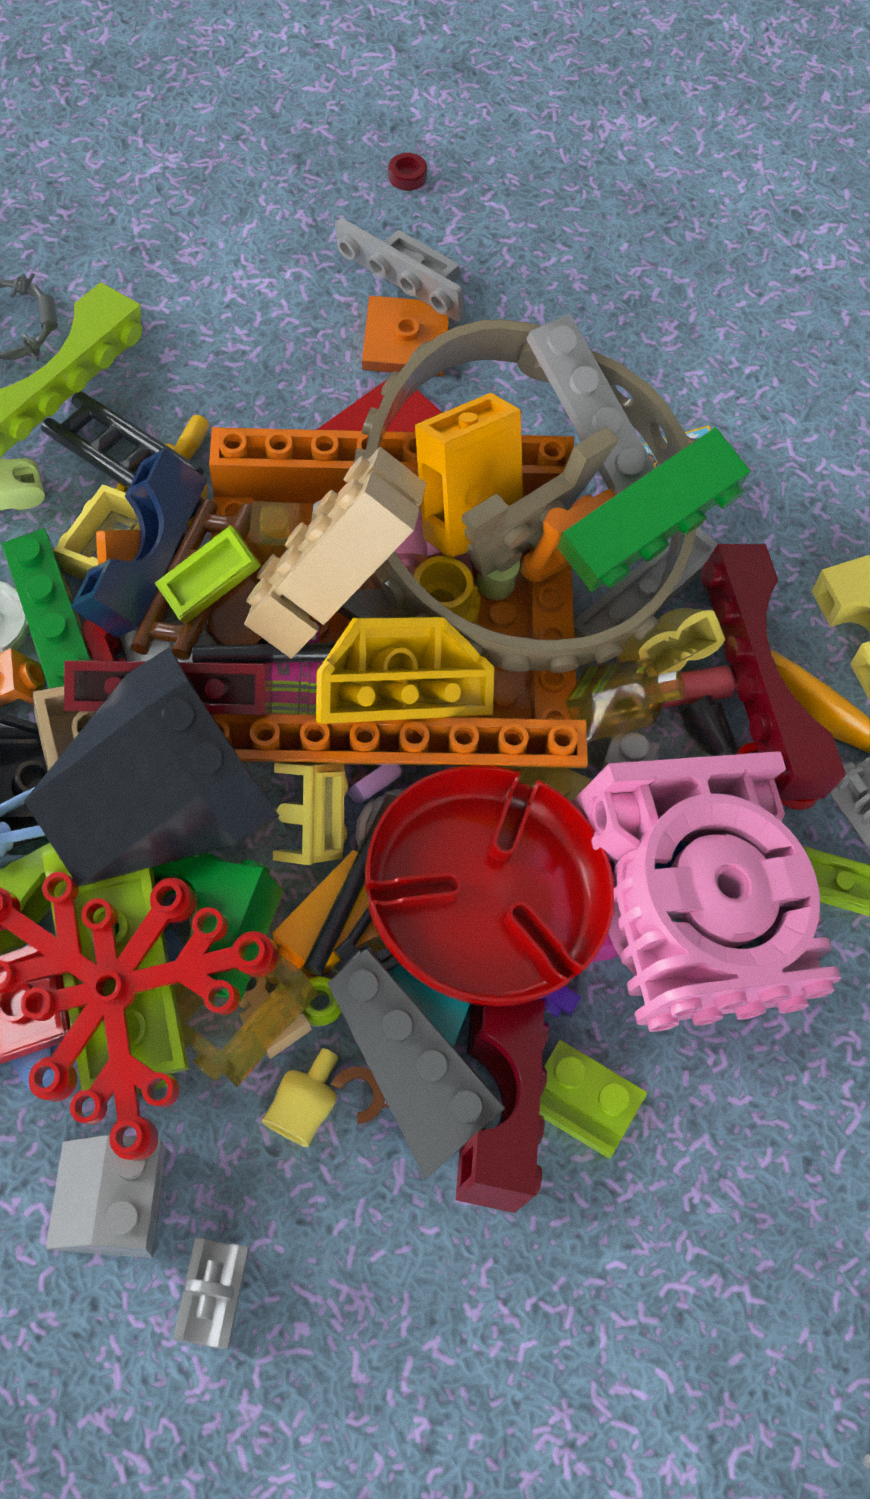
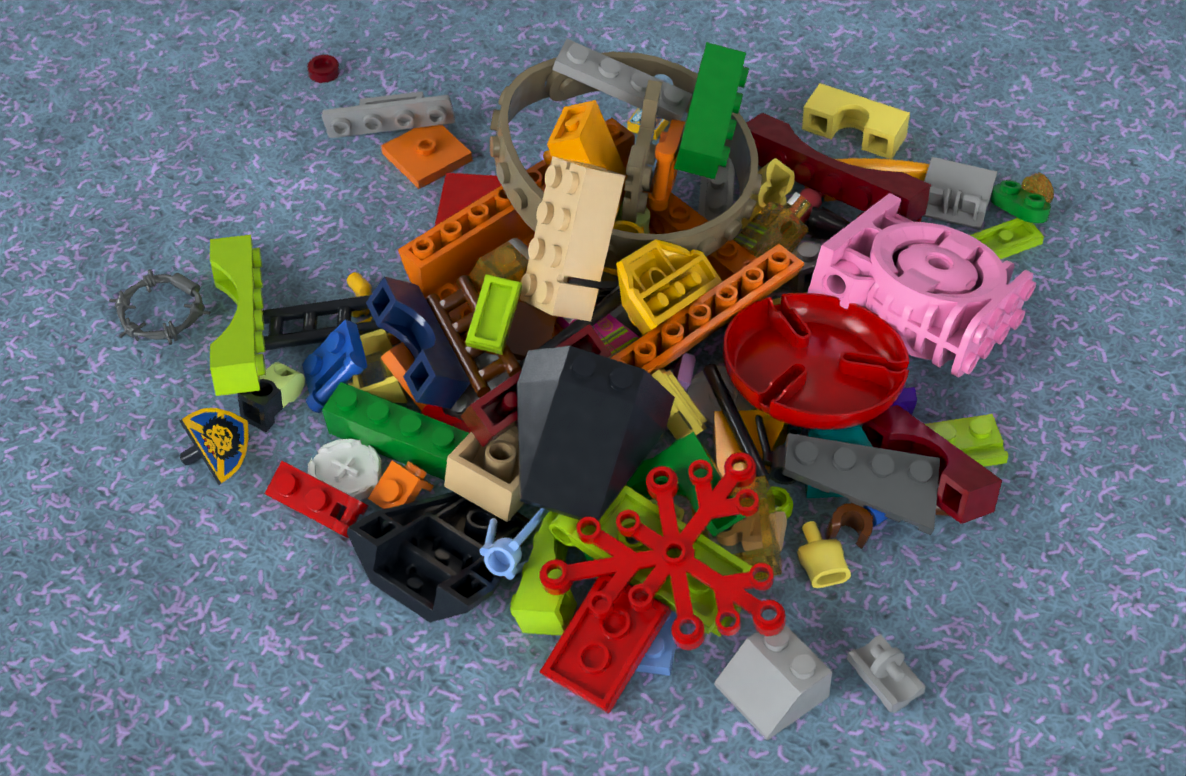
camera: 35 degrees left, 15 degrees down
none -> blue plate [302,319,367,413]

